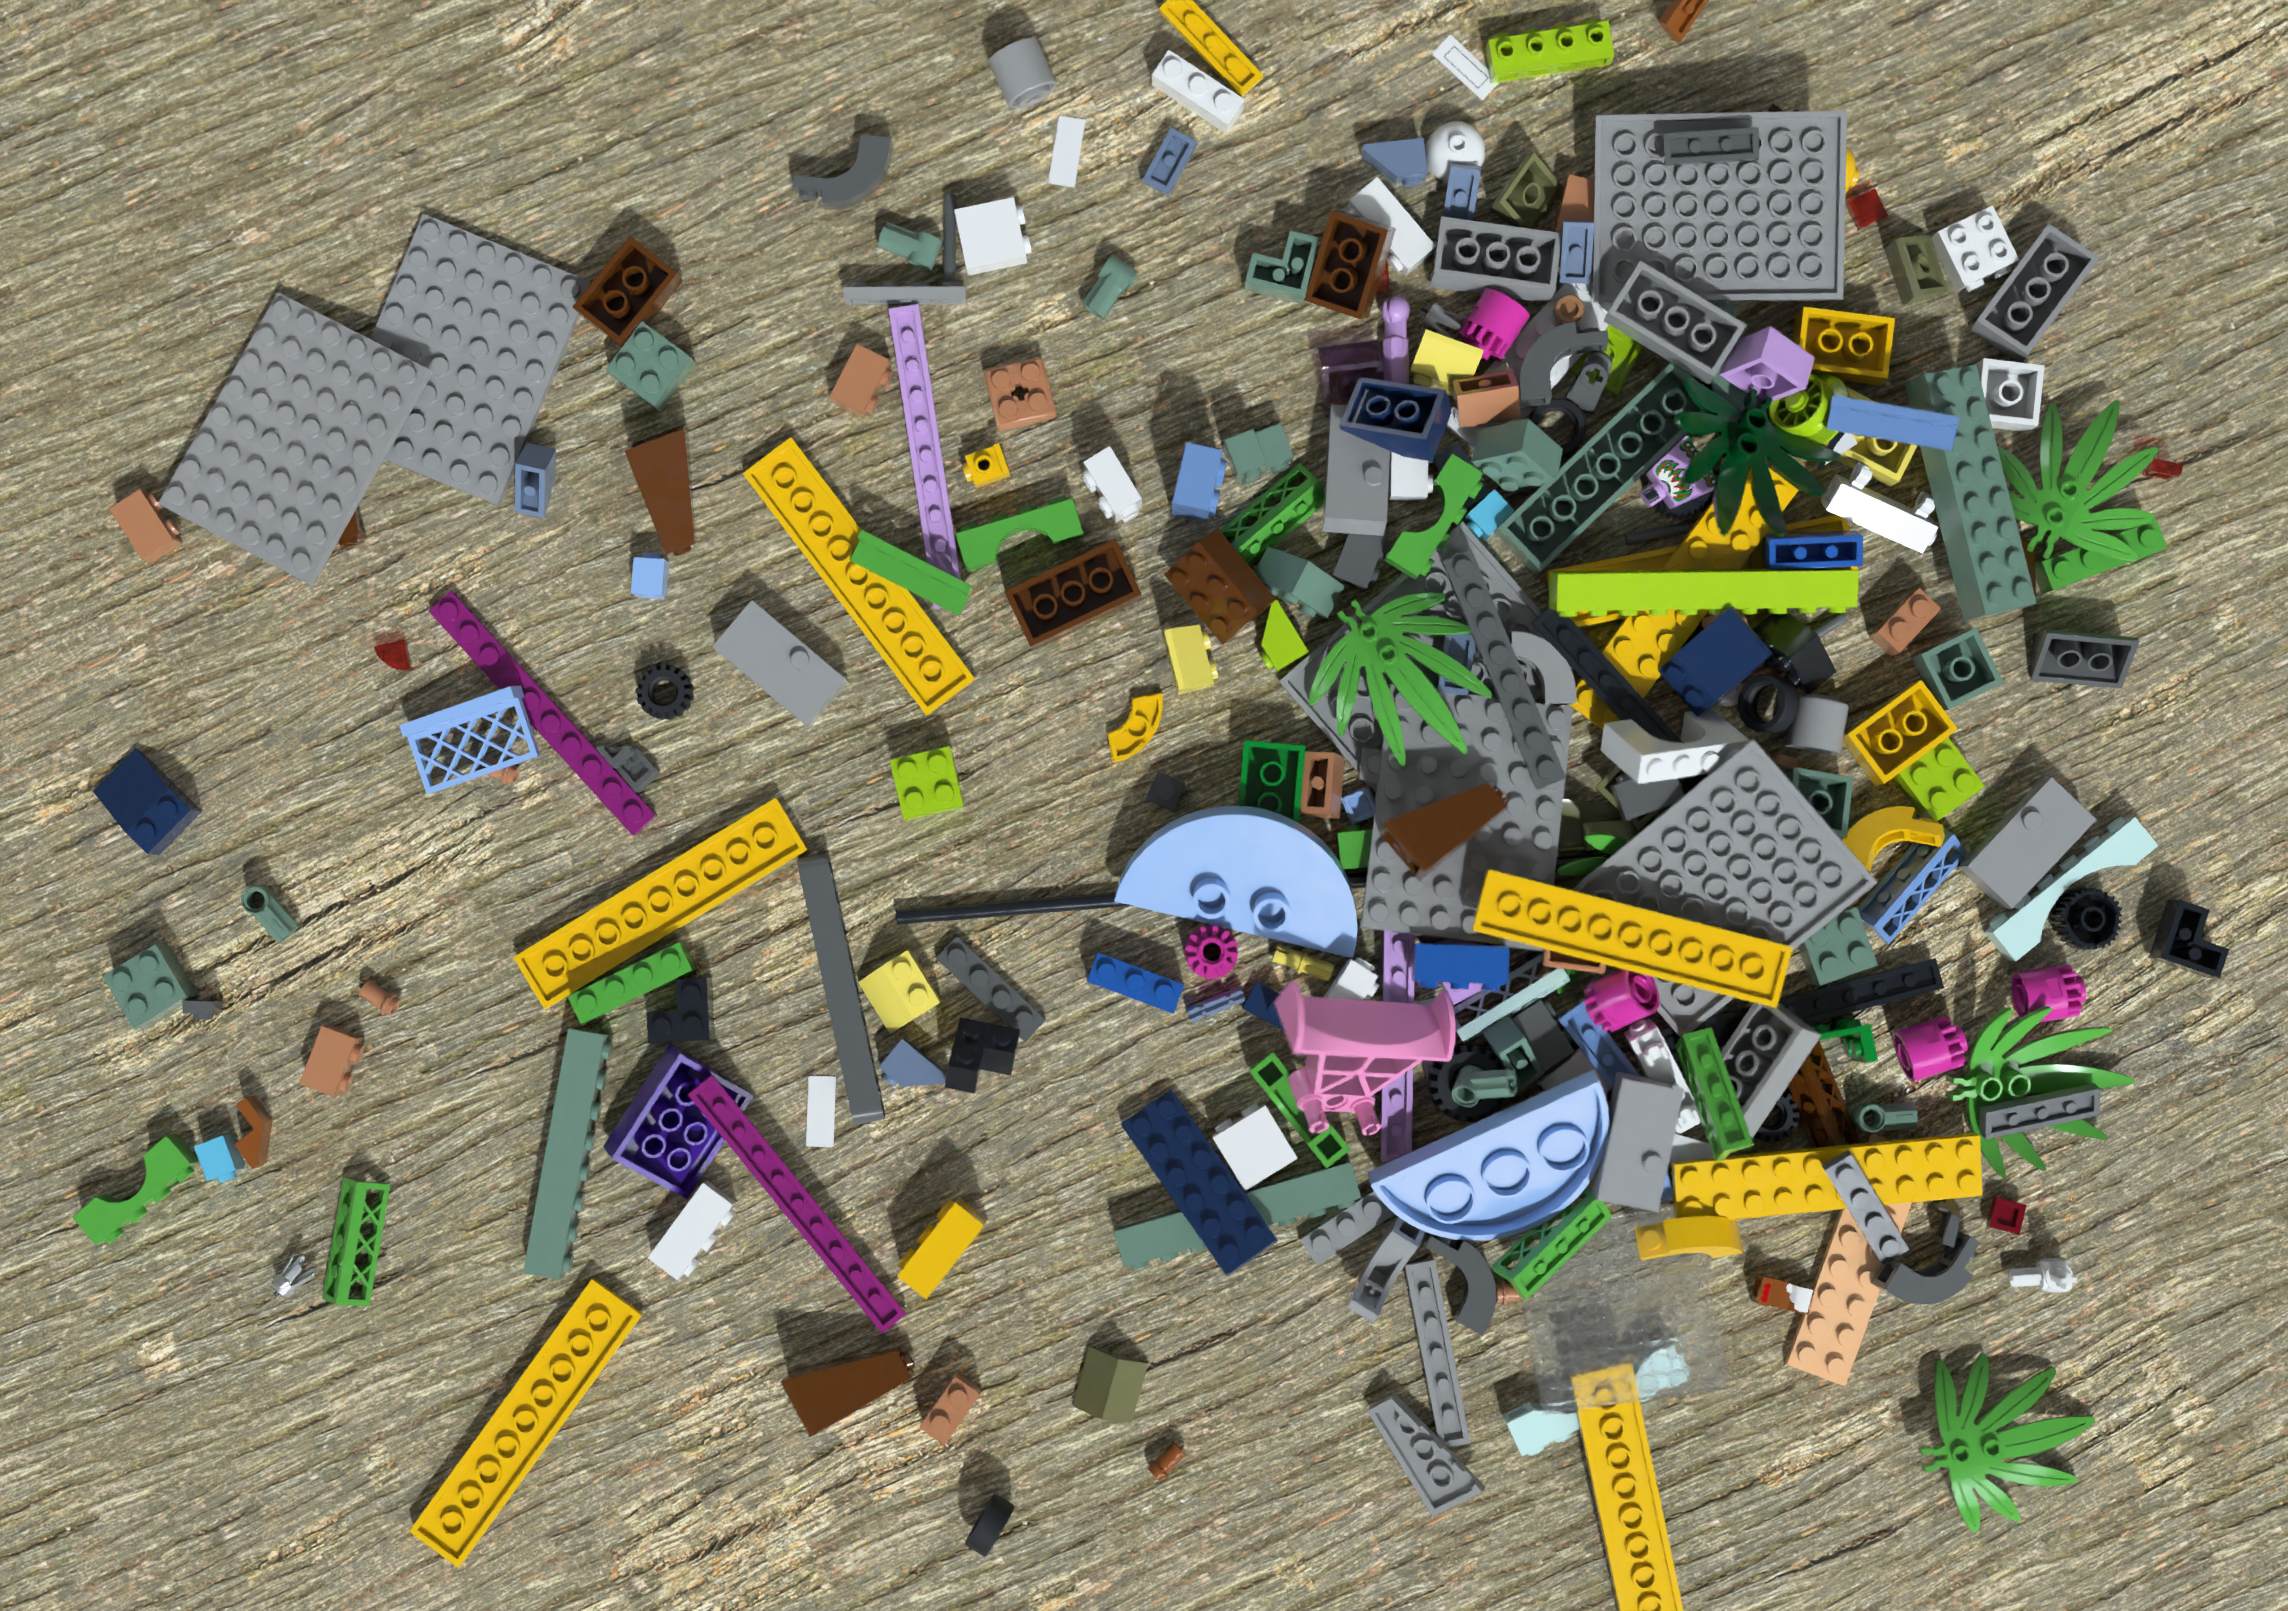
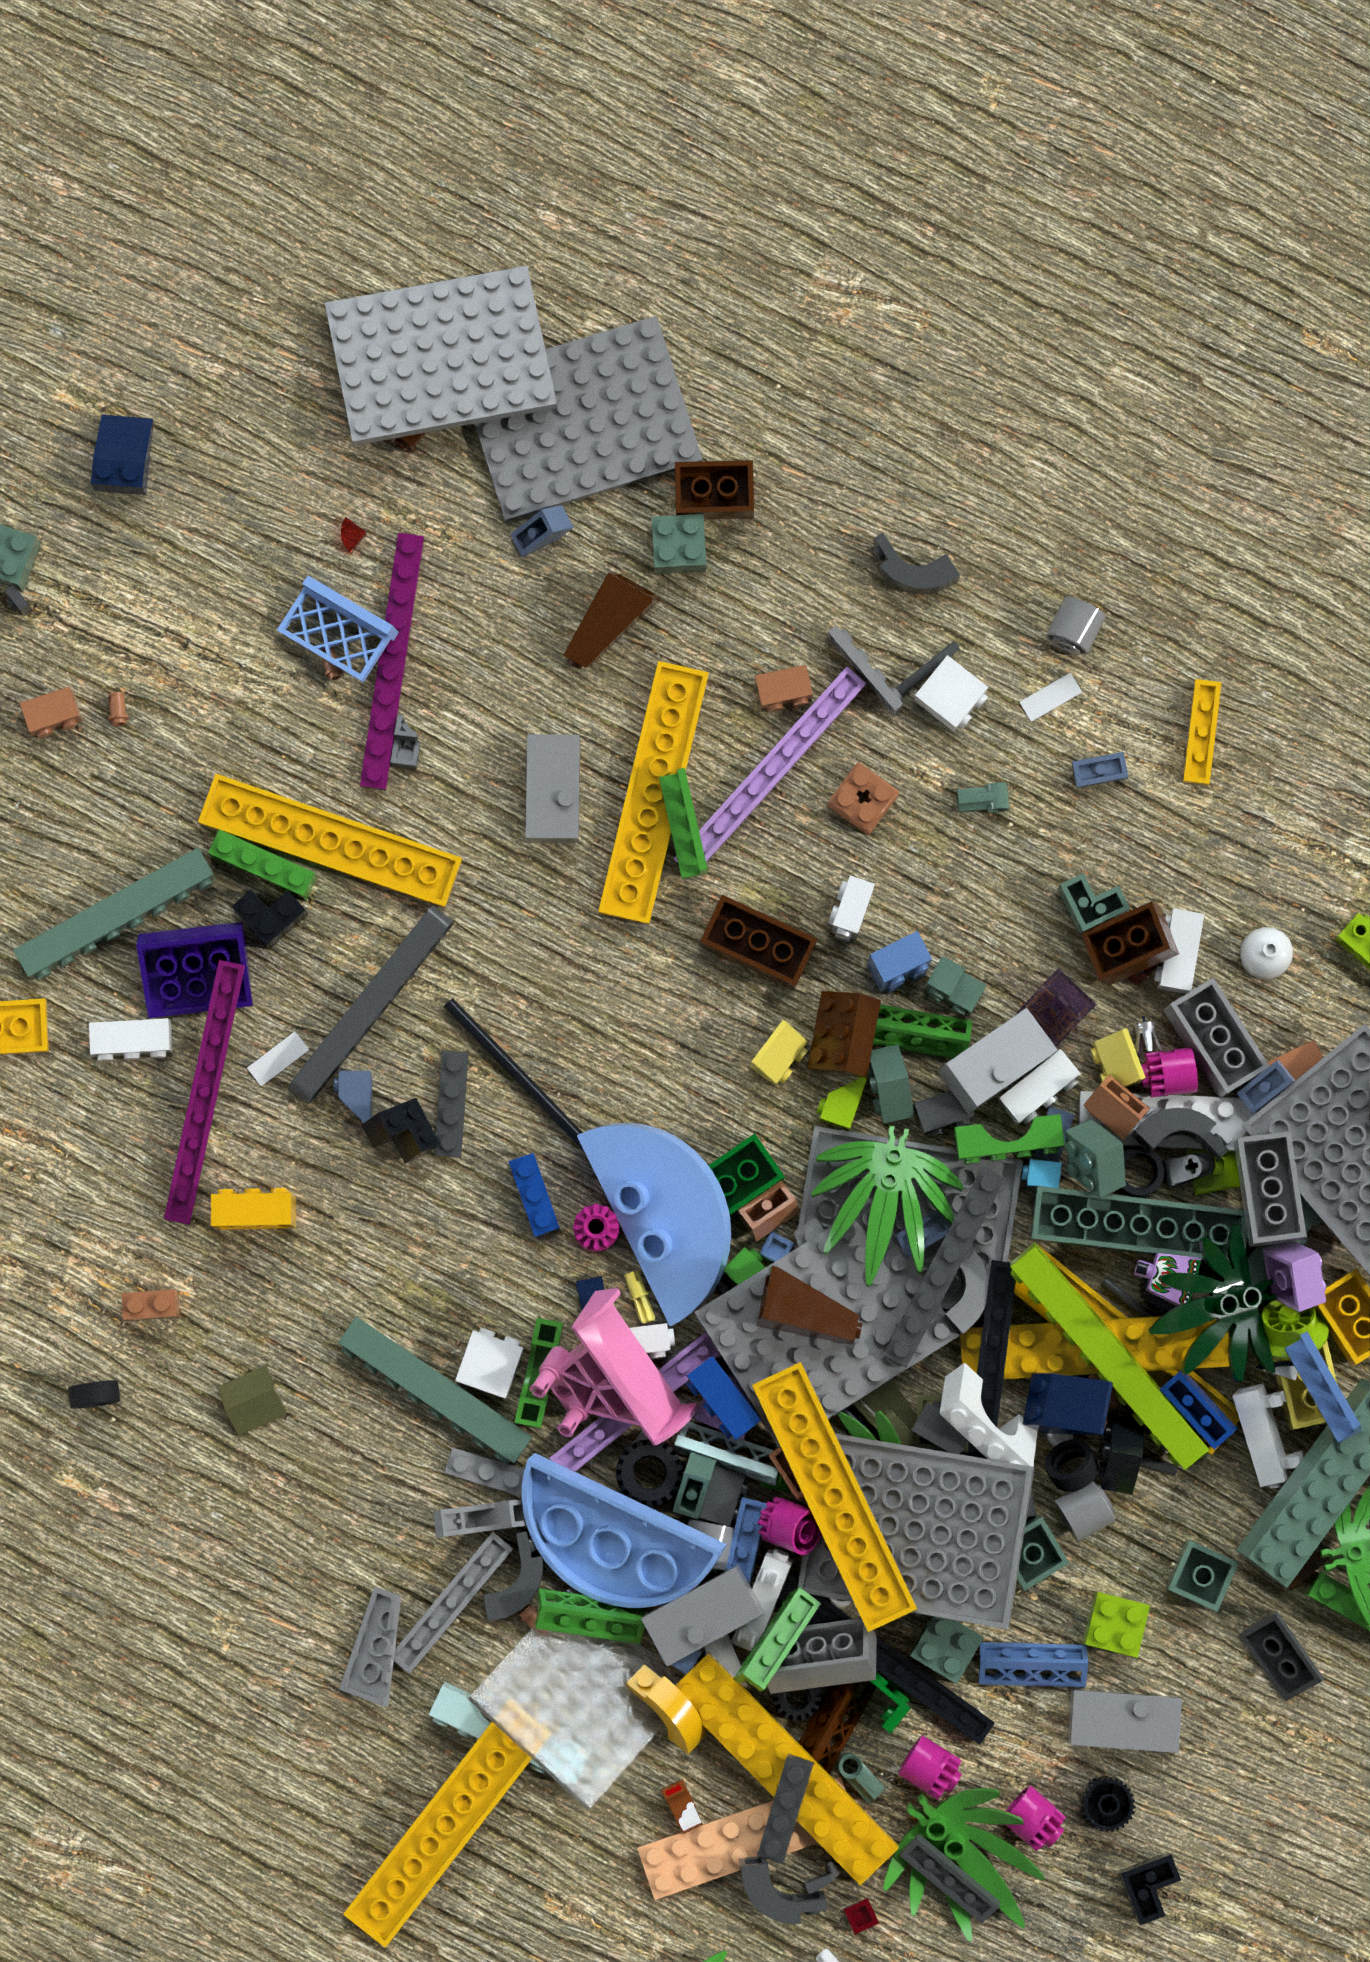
camera: 50 degrees right, 5 degrees down
nougat brick [109,489,183,563] -> none
sand green piece [241,886,300,943] -> none
light blue brick [631,553,669,599] -> none
black tyre [635,664,694,720] -> none
reddish brown slope [781,1346,915,1437] -> none
light yellow slope [858,950,942,1034] -> none
sand green piece [877,222,943,271] -> none
lime brick [890,746,965,821] -> none
bright green arch [956,496,1084,572] -> none
yellow brick [962,443,1010,488] -> none
yellow tile [1107,692,1163,763] -> none
dark blue plate [1121,1090,1278,1277] -> none
dark grey plate [1146,771,1186,812] -> none
dark orange pin [1147,1441,1187,1482] -> none
white brick [1152,50,1245,134] -> none
sand blue axle [1186,987,1245,1022] -> none
dark blue slope [1339,377,1452,462] -> none
sand blue slope [1361,138,1428,188] -> none
lavender piece [1380,295,1411,384] -> none
white sticker [1432,35,1500,100] -> none
sand blue plate [1443,162,1481,221] -> none
sand green piece [1451,1065,1517,1107] -> none
olive slope [1490,151,1564,229] -> none
medium nougat tile [1553,294,1585,325] -> none
medium nougat tile [1770,752,1801,769] -> none
yellow arch [1842,806,1945,872] -> none
yellow brick [1843,680,1958,786] -> none
nougat brick [1869,588,1942,657] -> none
light aqua arch [1984,817,2158,961] -> none

